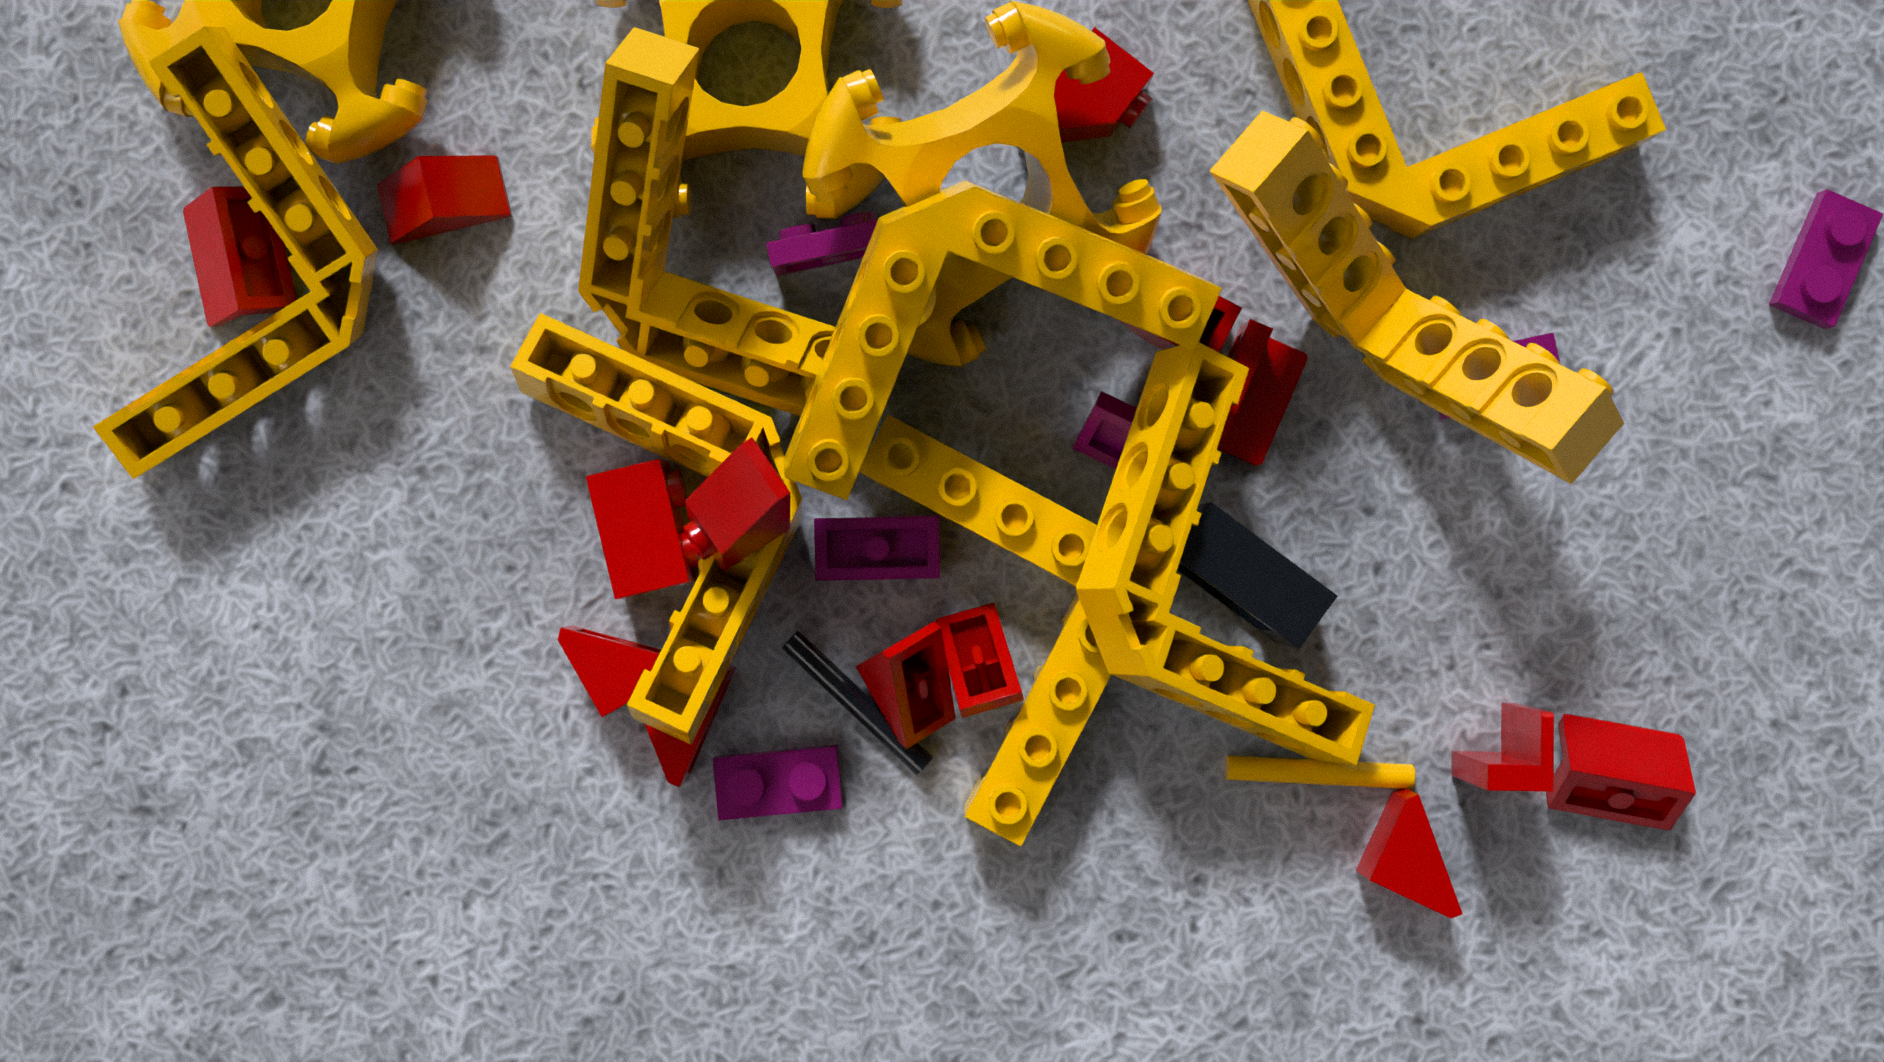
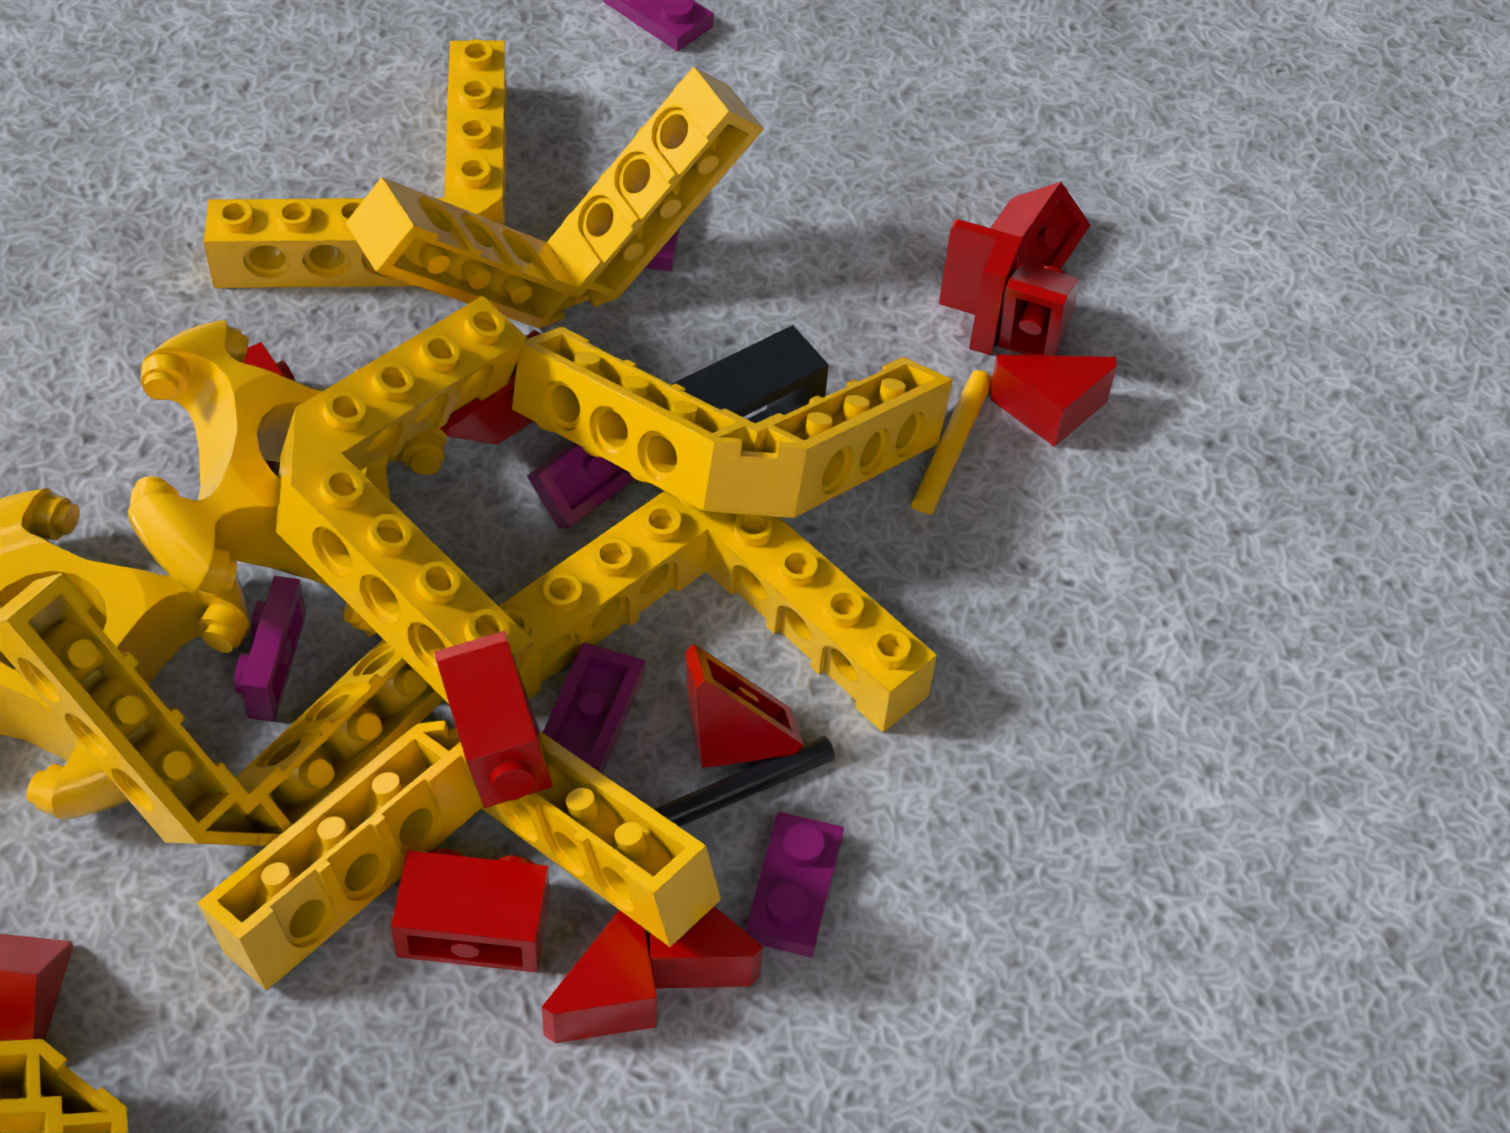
camera: 75 degrees left, 35 degrees down
red slope [935,602,1024,718] -> none
none -> red slope [998,262,1080,356]

